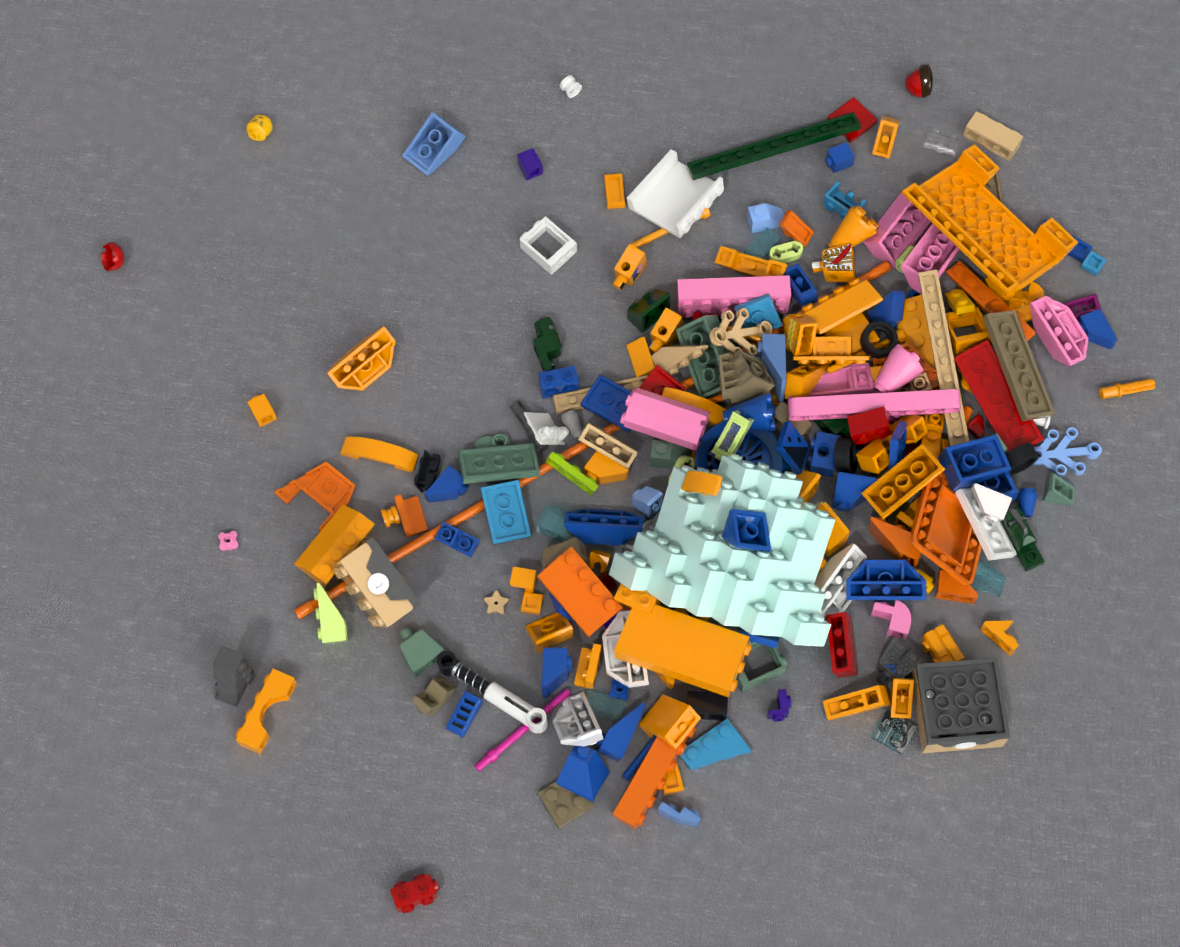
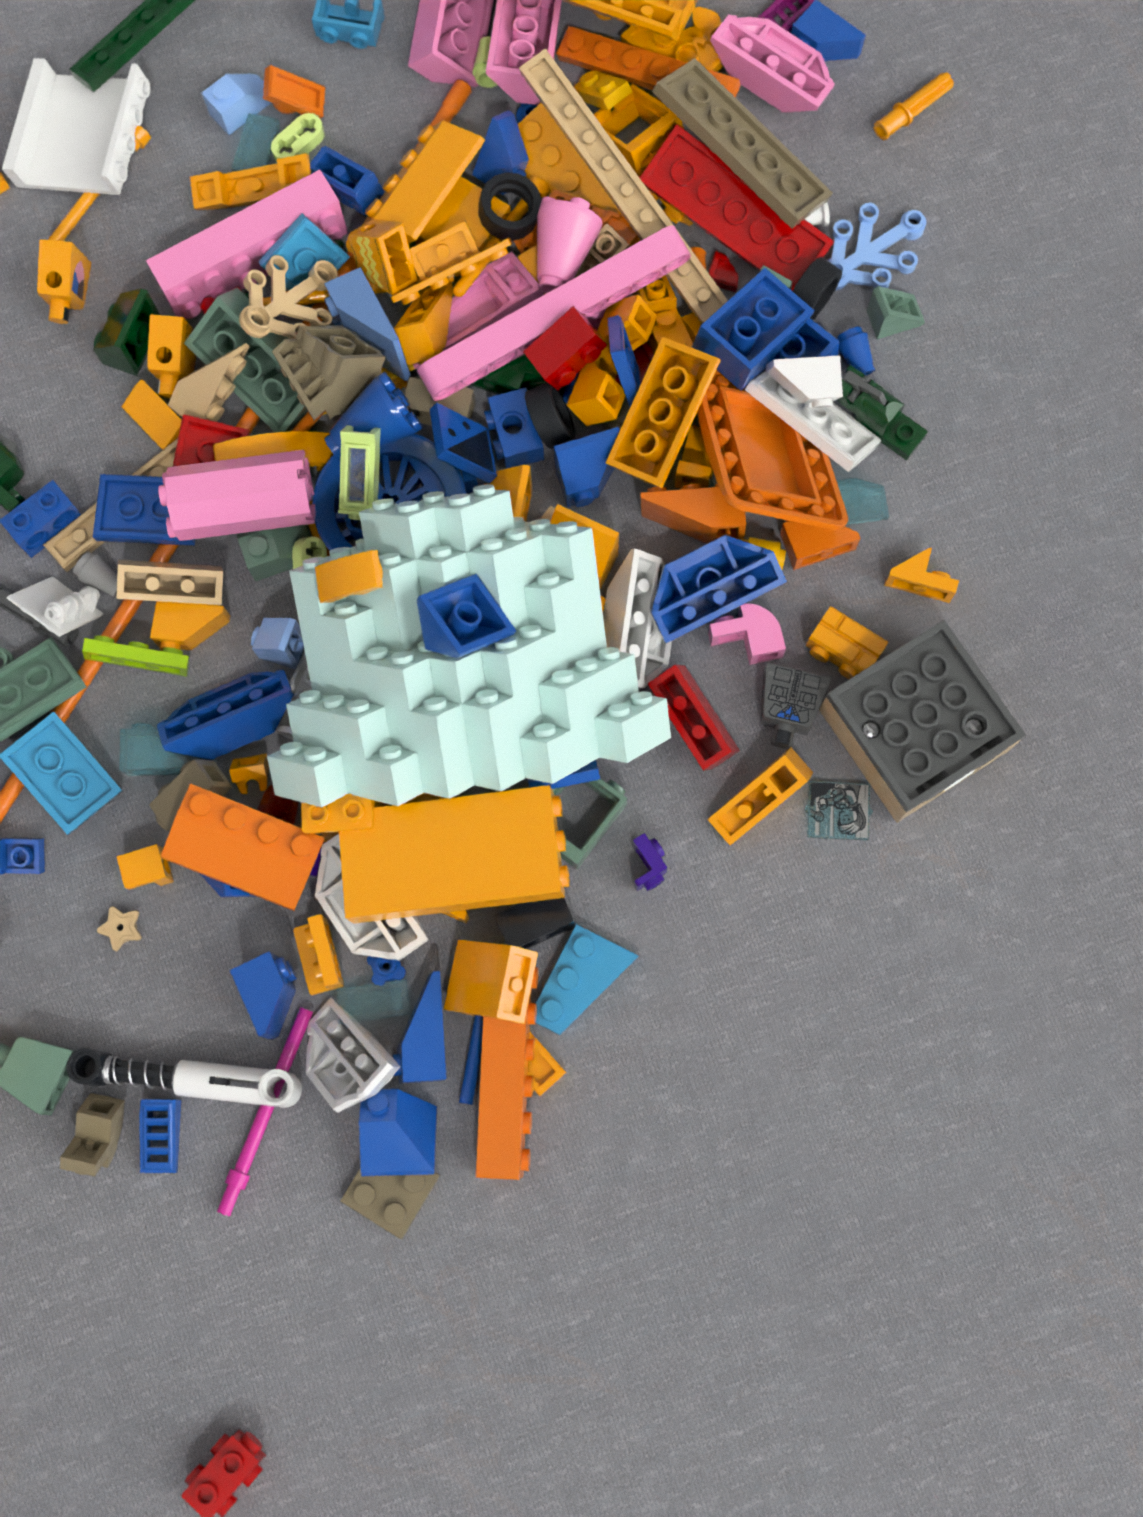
camera: 25 degrees left, 10 degrees up
light orange tile [521,592,544,615] -> none
light orange slope [525,612,573,653] -> none
medium blue slope [657,802,701,826] -> none
torso [812,243,855,282] -> none
light orange cone [828,205,879,248] -> none
light orange slope [890,678,914,718] -> none

